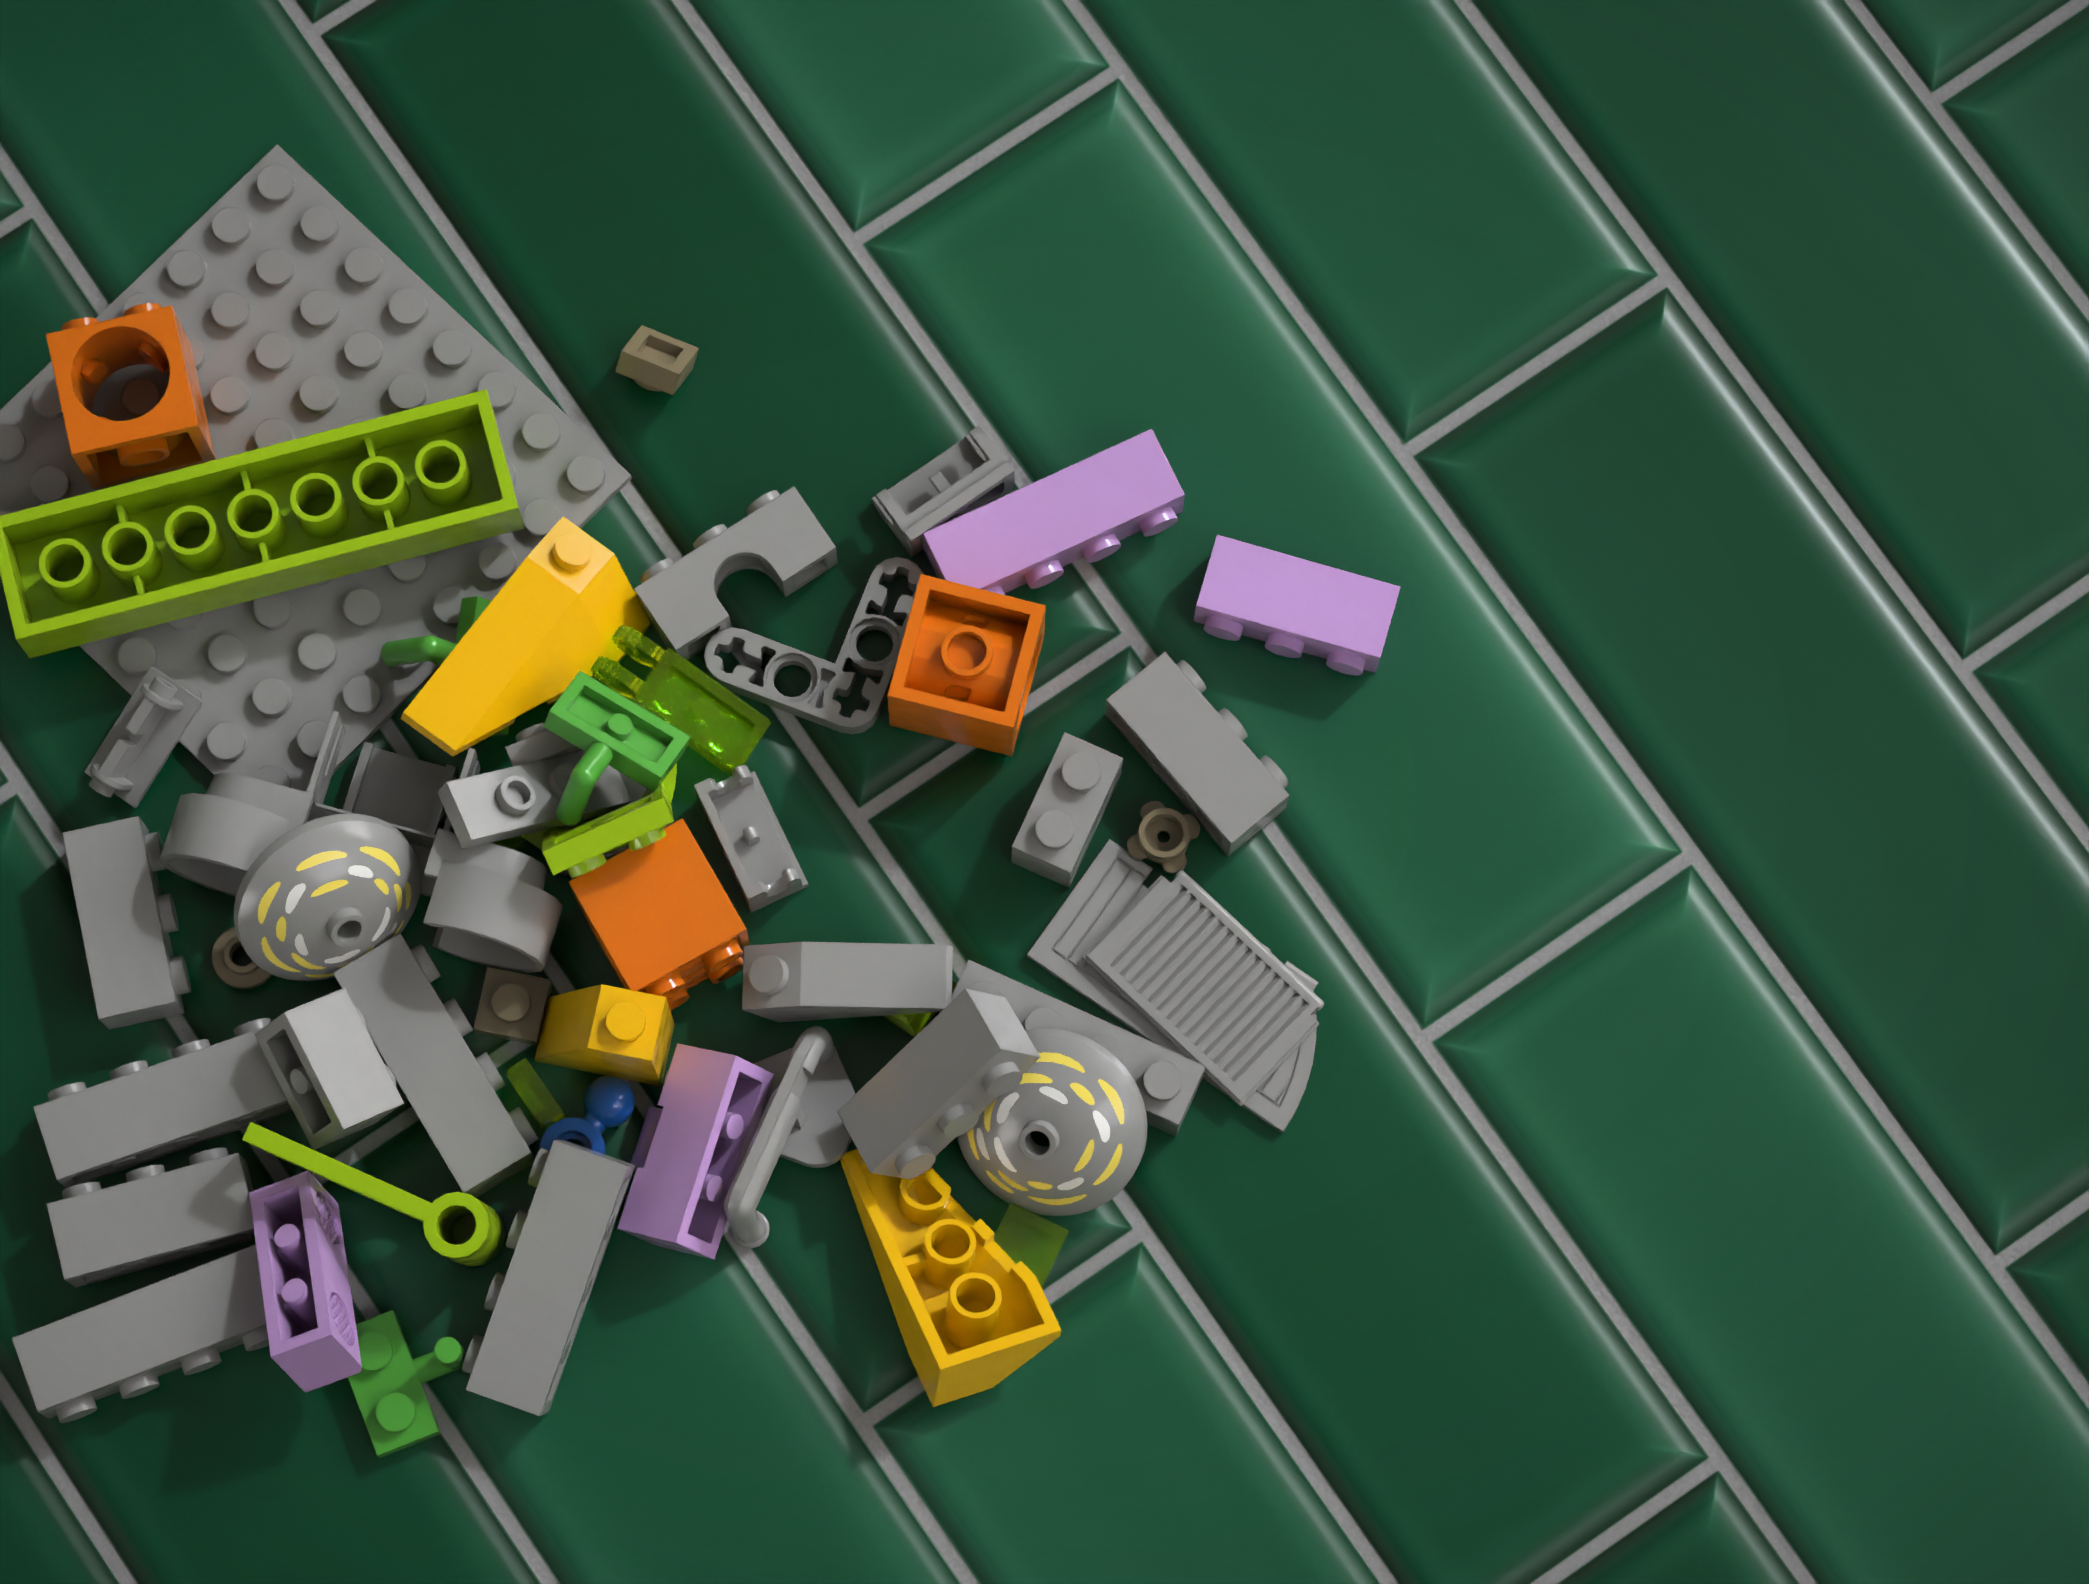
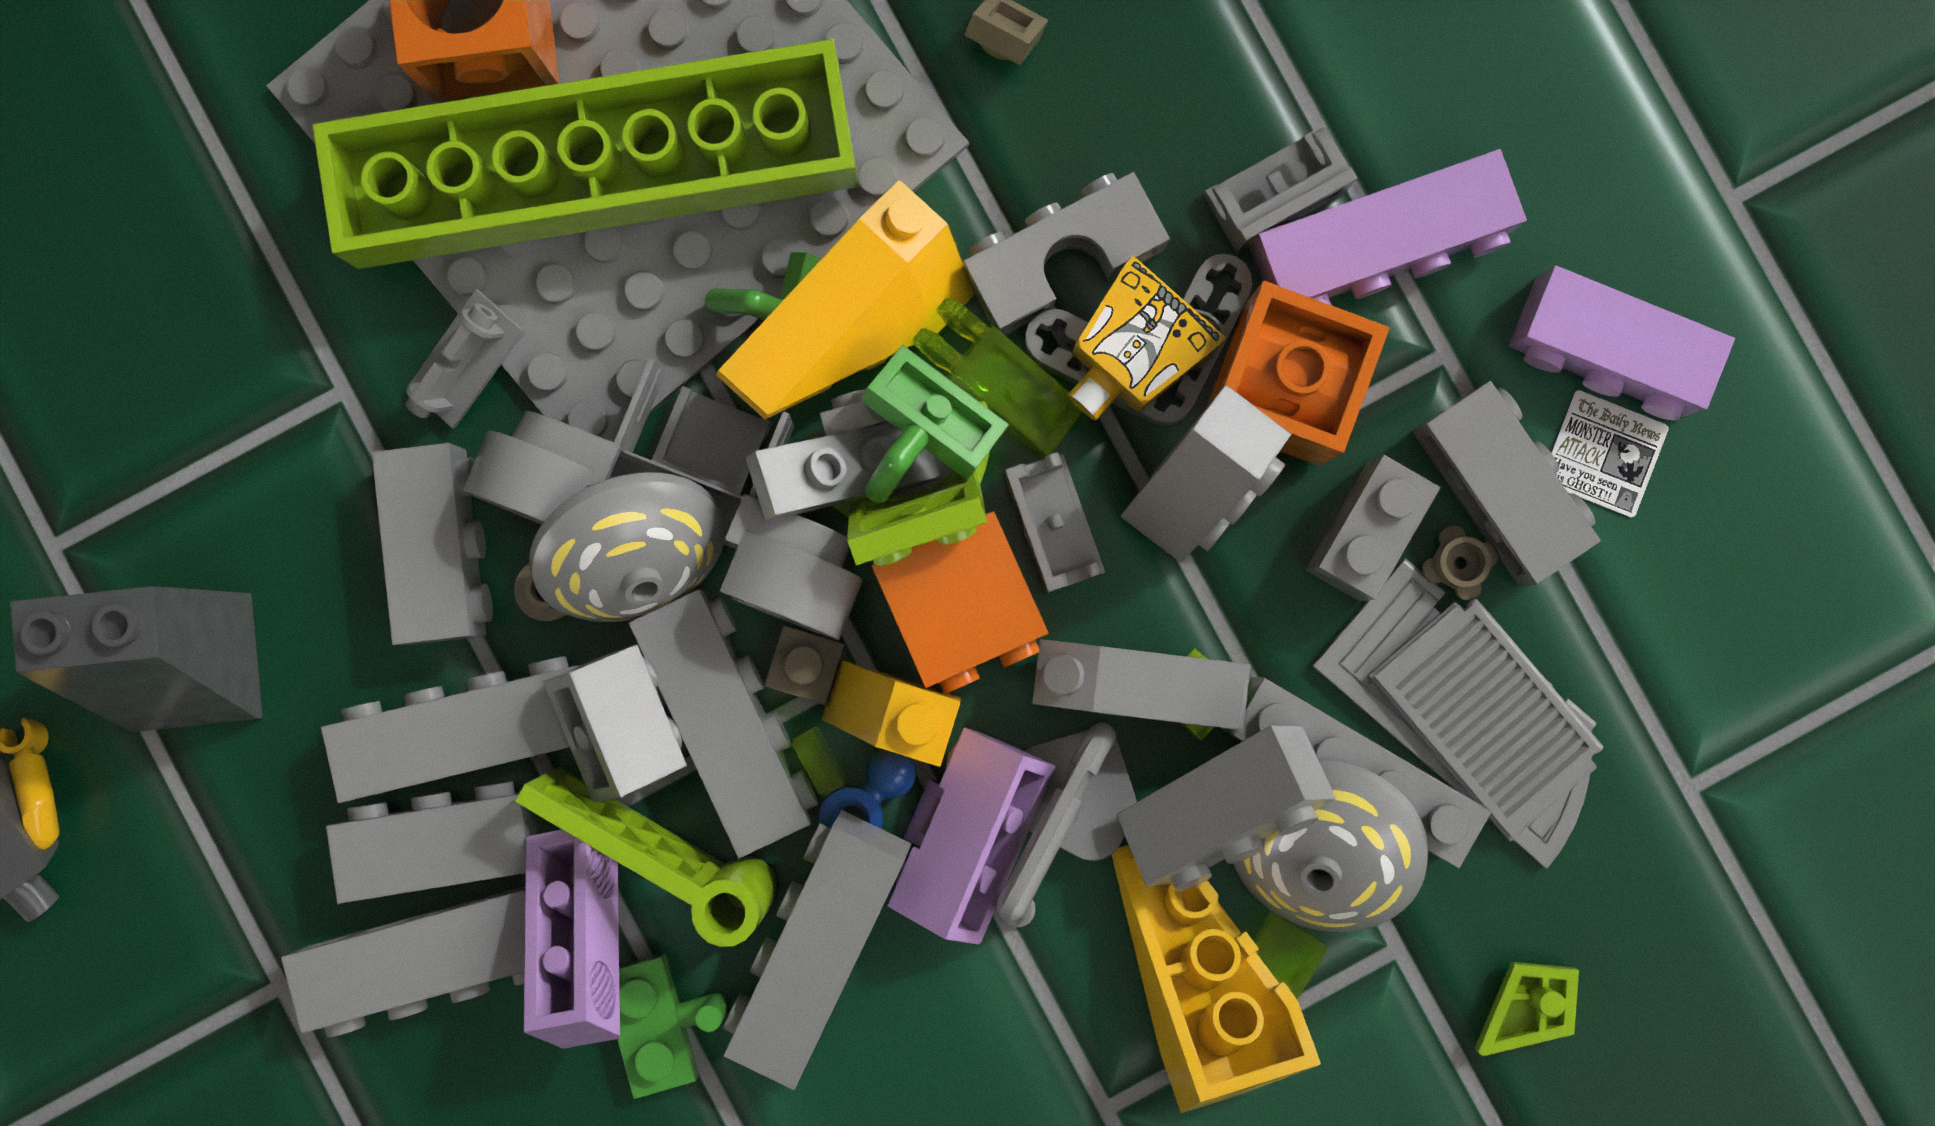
camera: 10 degrees right, 10 degrees up
none -> torso [1067,256,1226,421]
none -> light grey brick [1120,385,1291,563]
none -> lime piece [1475,962,1579,1056]
none -> sticker [1552,390,1669,517]

